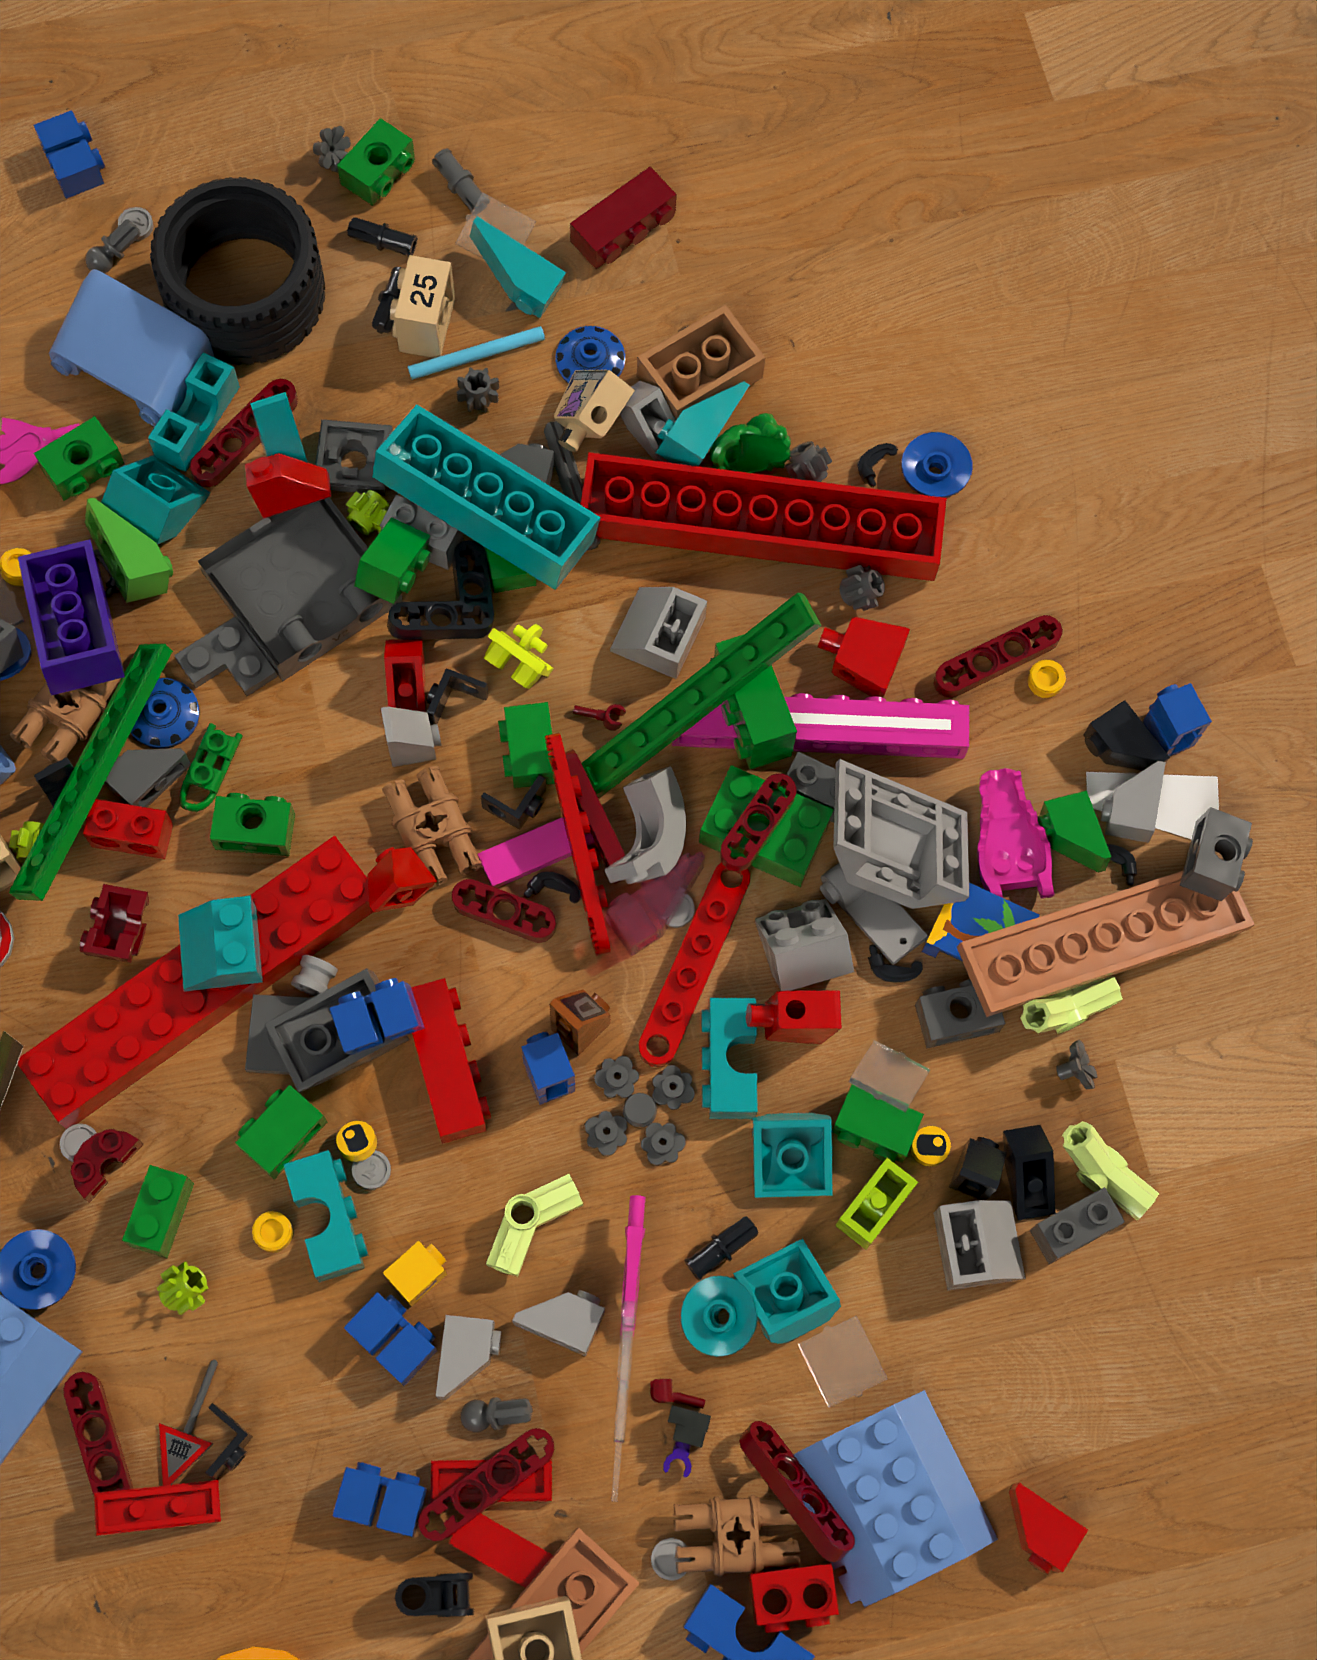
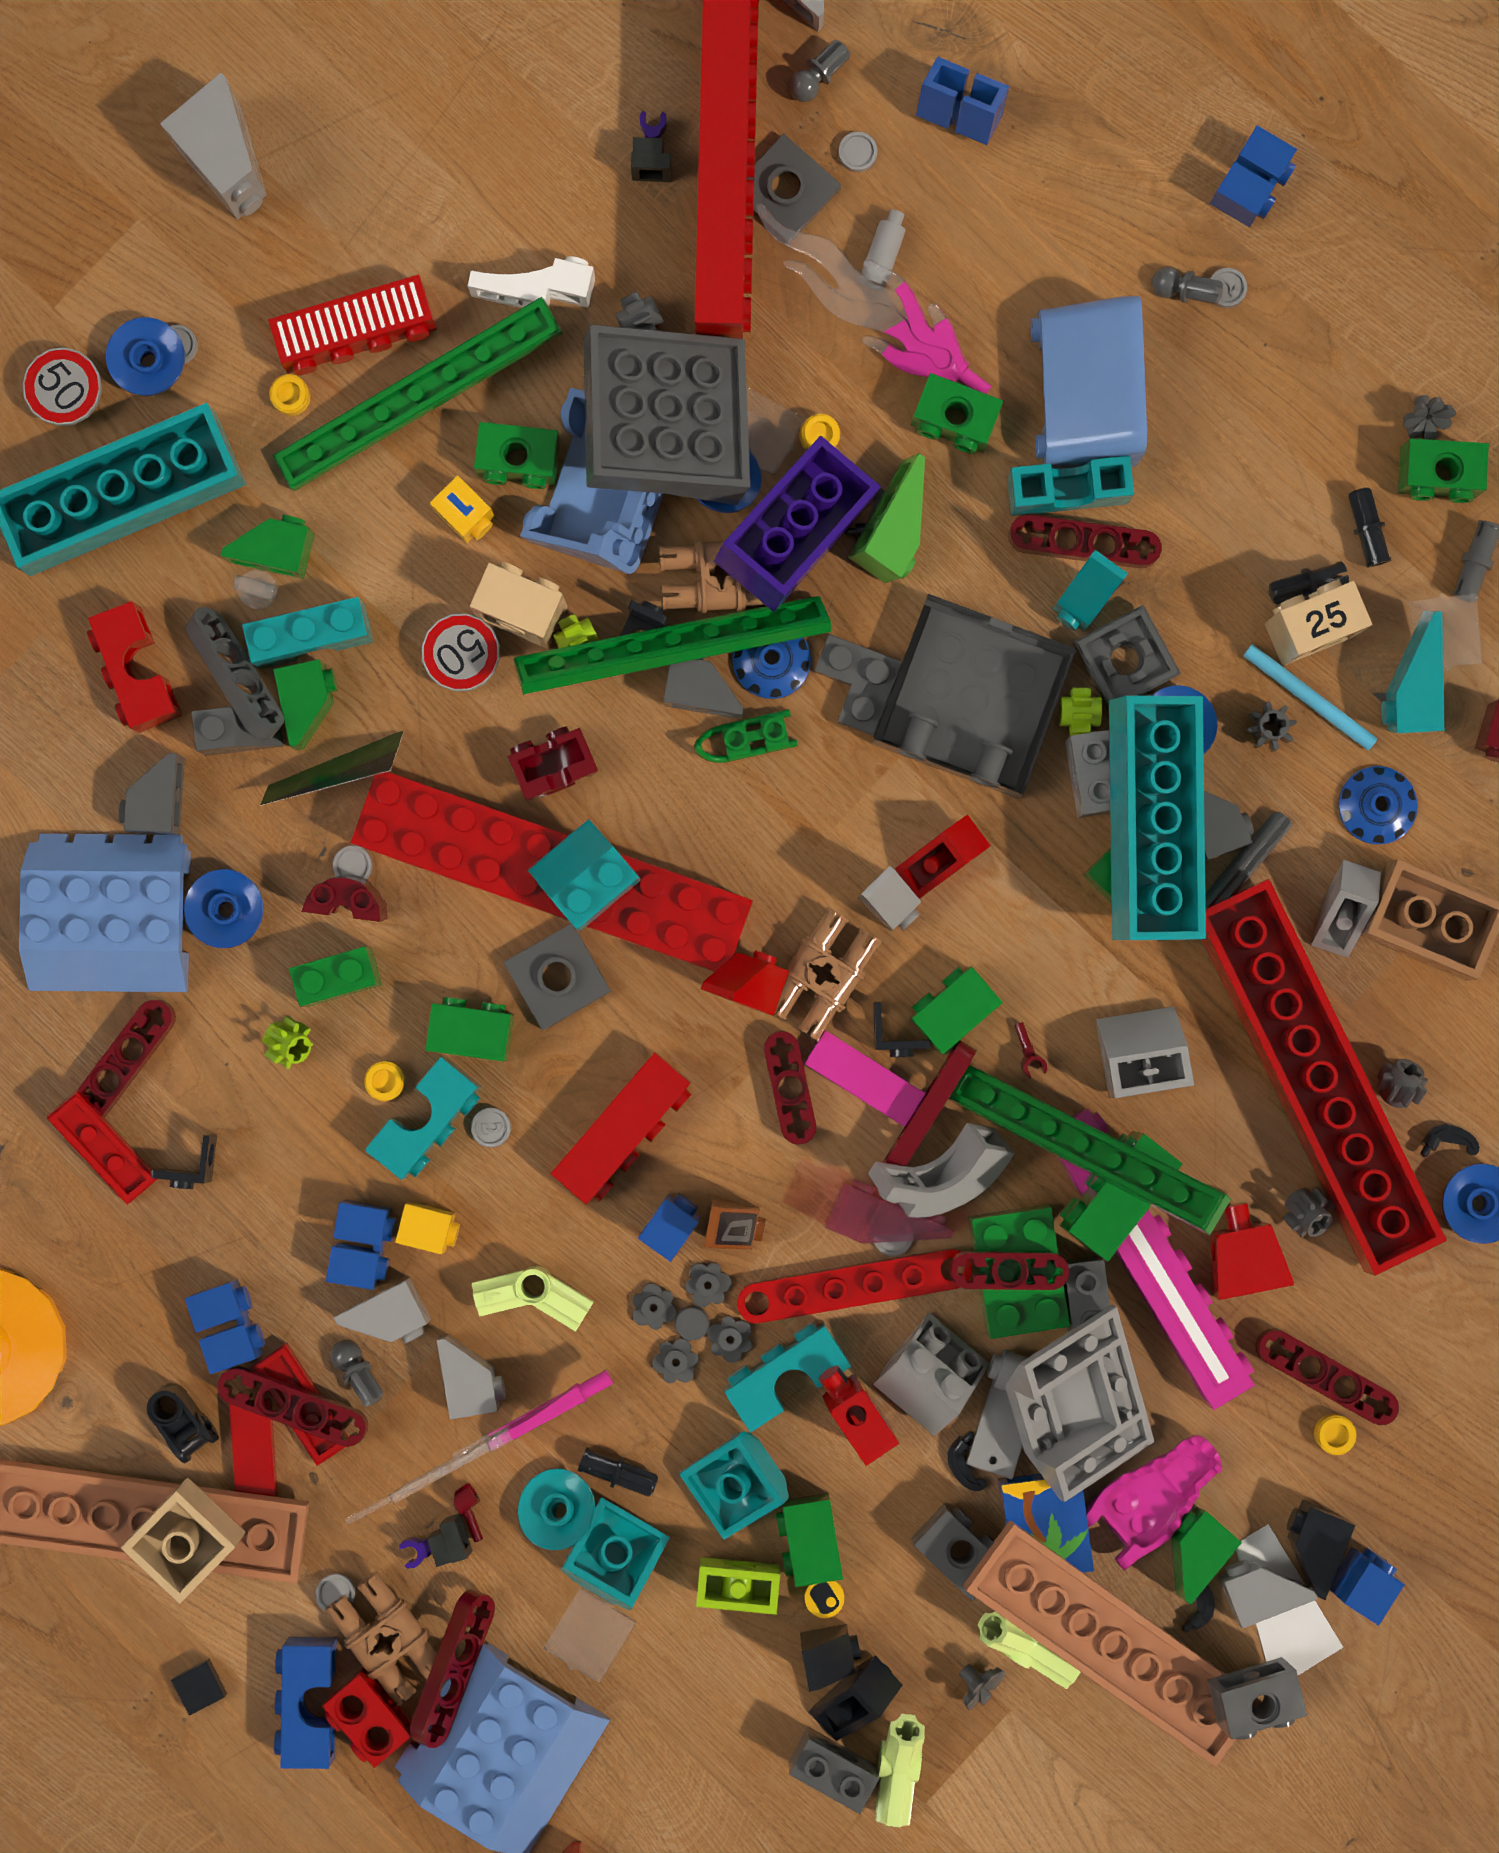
camera: 60 degrees right, 15 degrees up
red brick [83,799,173,859] -> none
teal slope [101,455,210,545] -> none
black tyre [150,177,325,365] -> none
piece [159,1360,218,1486] -> none
green brick [210,793,295,856] -> none
red slope [245,453,331,519] -> none
dark grey slope [264,968,410,1093] -> none
light grey wheel [291,955,338,997] -> none
blue piece [329,978,425,1055] -> none
yellow tile [336,1121,377,1162] -> none
green brick [354,517,432,604] -> none
black beam [387,540,494,640] -> none
black bracket [427,668,489,725] -> none
neon yellow hips [484,624,554,689] -> none
black piece [523,871,581,903] -> none
red plate [545,733,611,956] -> none
tan torso [554,370,635,452] -> none
teal slope [656,381,750,466] -> none
green hair [709,413,791,474] -> none
clear piece [849,1040,931,1112] -> none
light grey slope [933,1200,1025,1291] -> none

